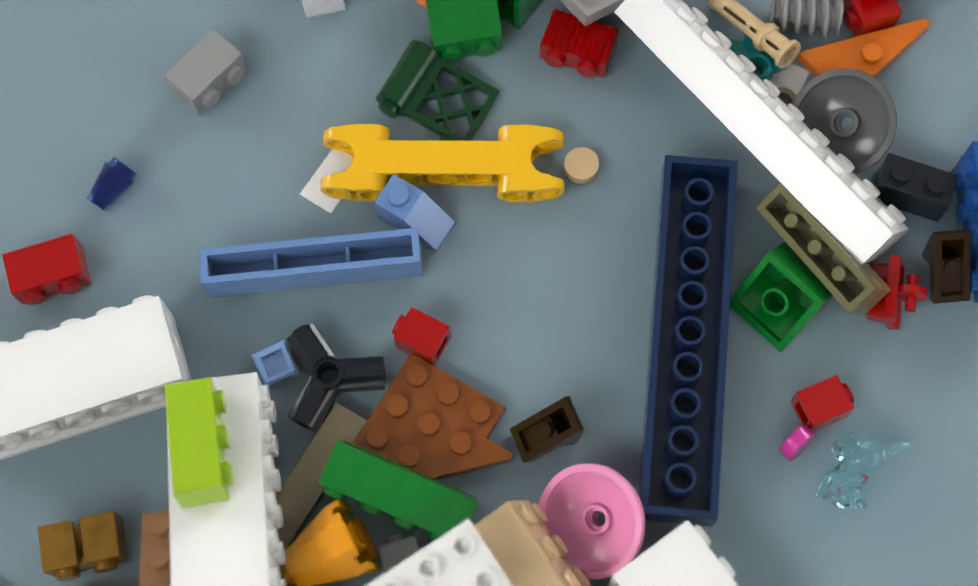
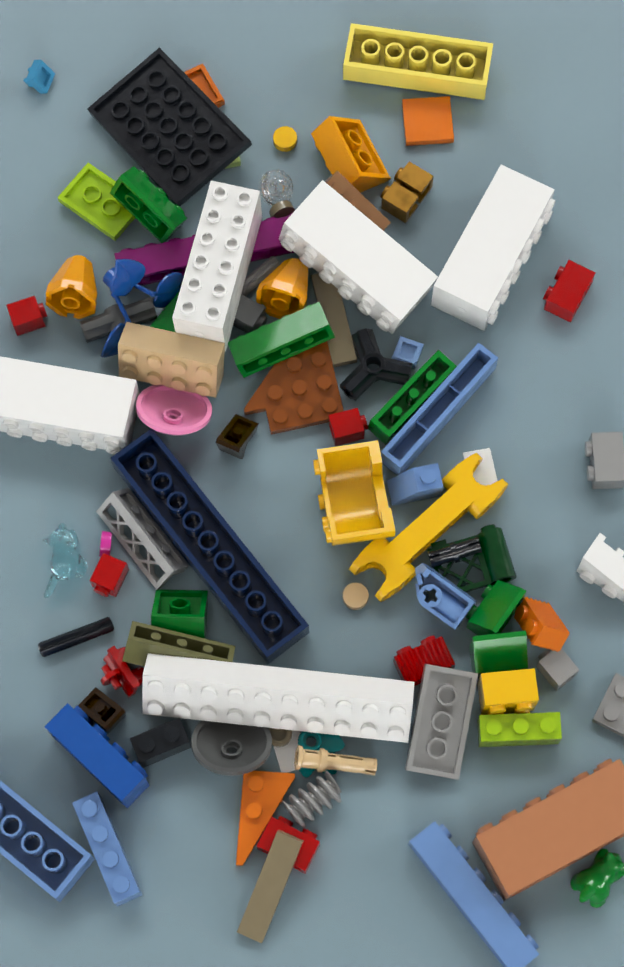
camera: 135 degrees right, 0 degrees up
clear blue cone [87,157,137,210] -> none
lime brick [164,377,234,508] -> none
none -> black axle [38,617,114,657]
none -> light grey fence [96,488,189,590]
none -> yellow cylinder [313,440,395,546]
none -> green brick [368,350,457,445]
none -> medium blue piece [415,563,477,630]
none -> black pin [427,537,482,568]

